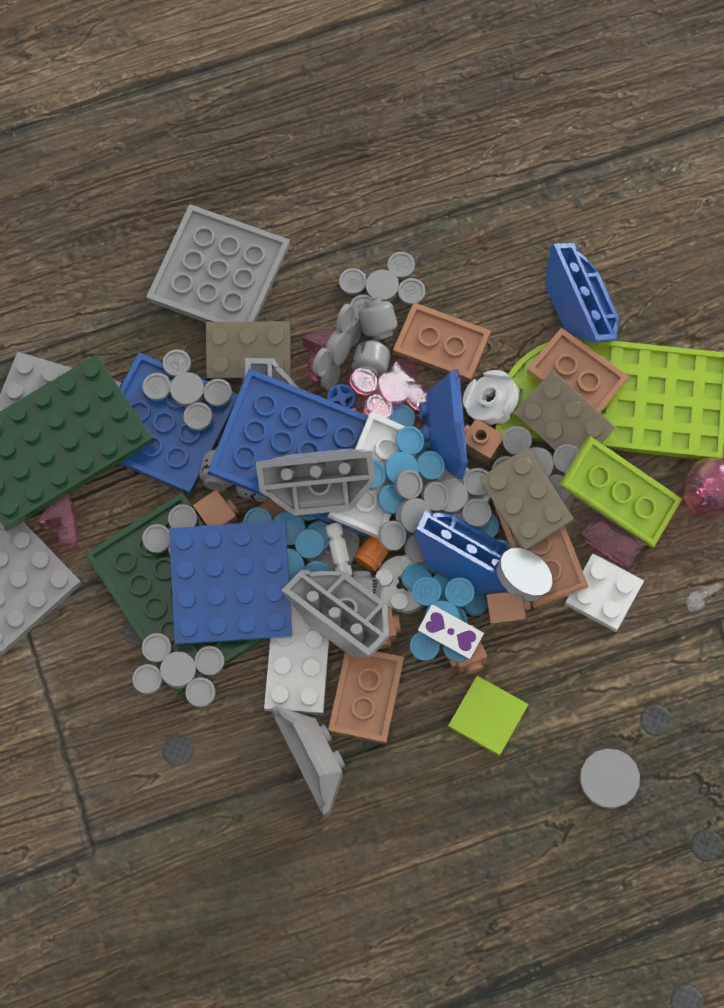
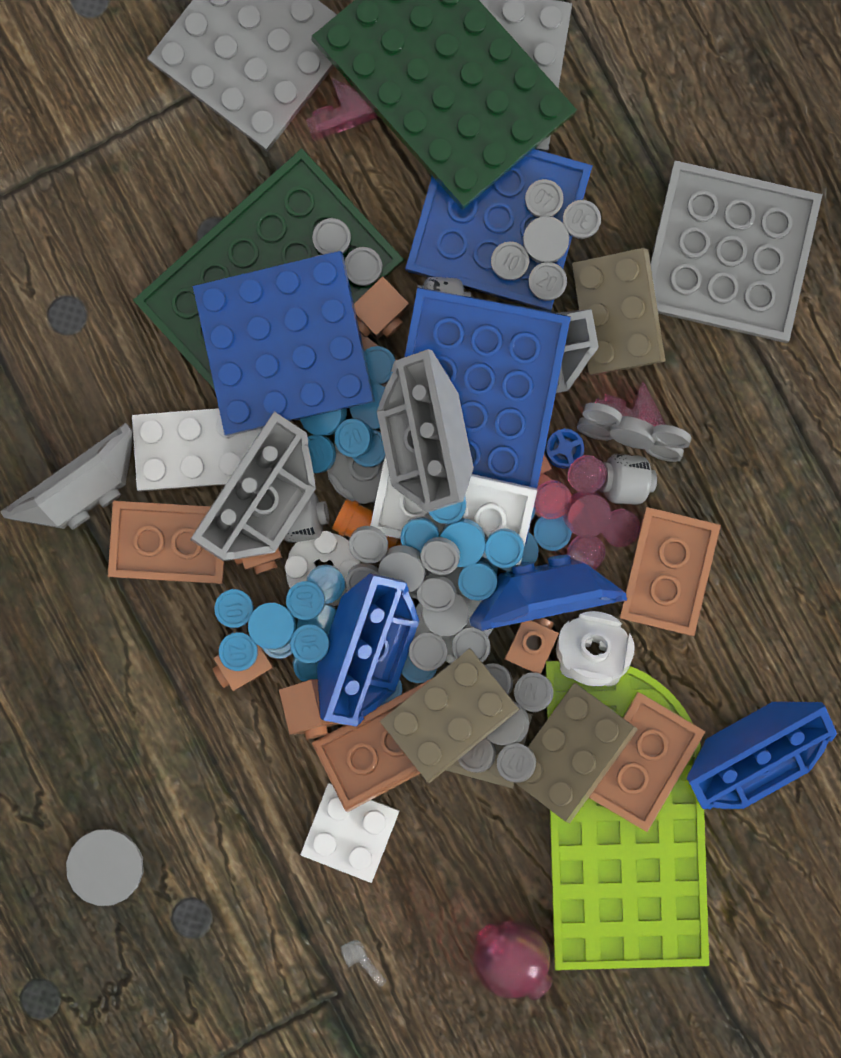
camera: 80 degrees right, 15 degrees up
light grey piece [132,633,225,708] -> none
white axle [326,523,352,577] -> none
light grey piece [339,252,426,320] -> none
light grey head [358,297,397,340] -> none
white tile [418,605,484,660] -> none
lime tile [448,676,529,757] -> none
tile [496,548,553,601] -> none
lime tile [559,436,682,547] -> none
clear pink plate [580,512,645,570] -> none

